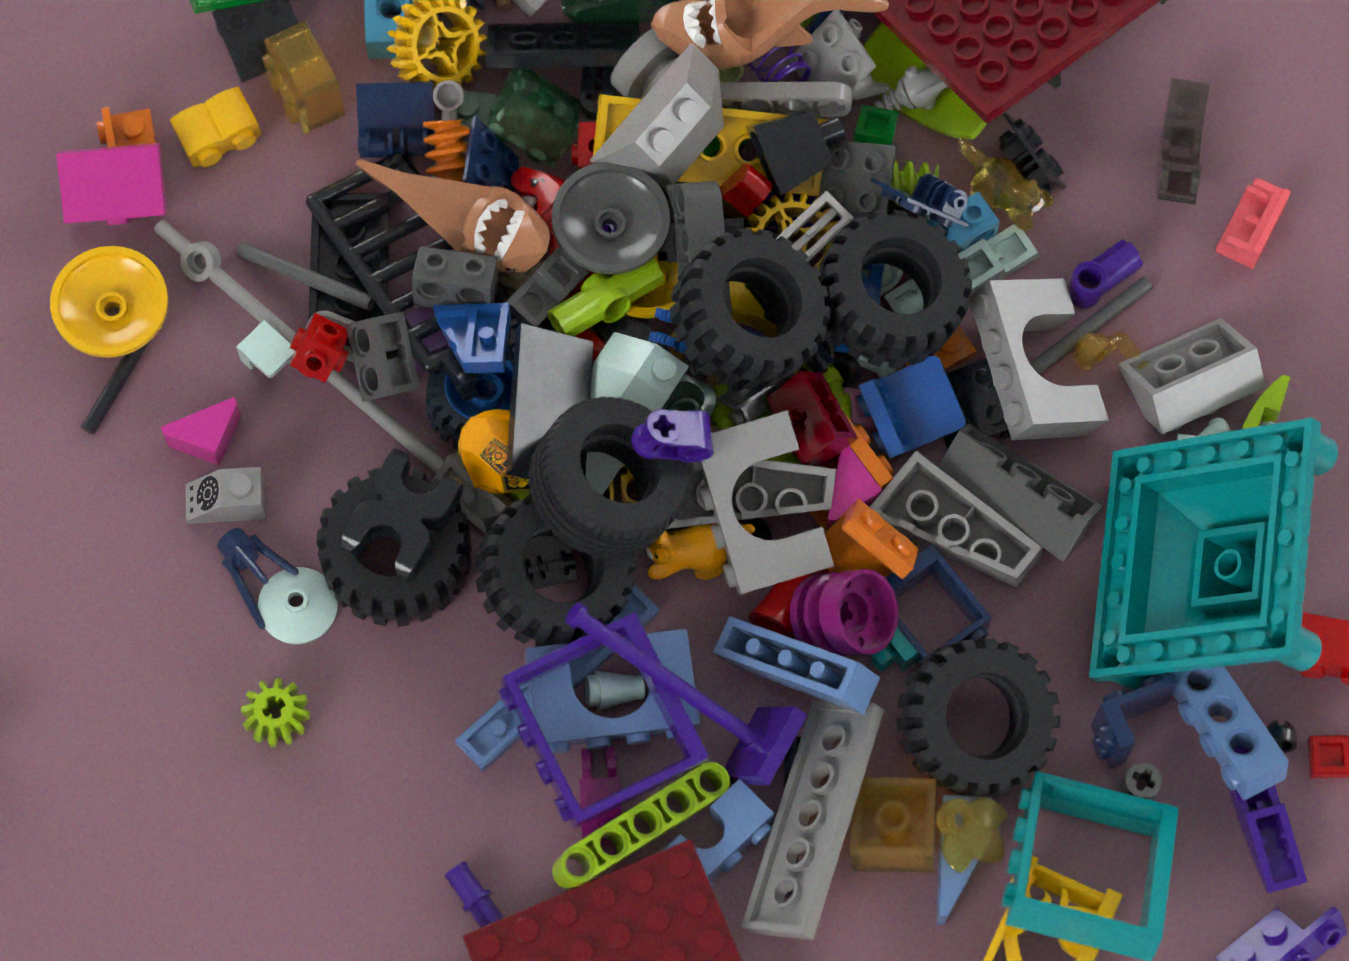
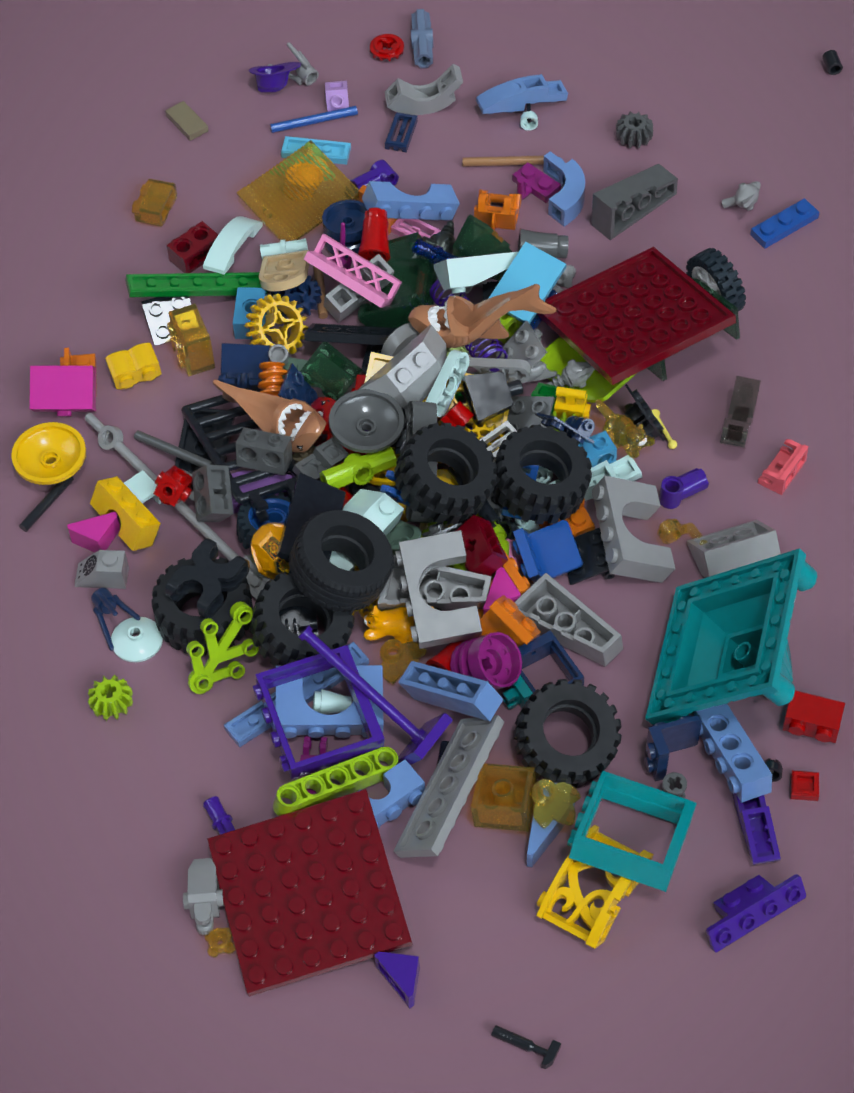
camera: 10 degrees right, 15 degrees down
blue wing [433,303,511,373] -> none
dark purple piece [631,409,714,462] -> none
dark grey wedge [938,423,1103,562] -> none
dark grey bar [1030,276,1153,375] -> none
none -> yellow arch [90,476,161,551]
none -> lime plant [186,601,259,694]
none -> clear yellow plate [380,639,427,684]
none -> light aqua beam [426,350,470,417]
none -> yellow brick [554,386,591,419]
none -> light yellow hinge [652,409,677,449]

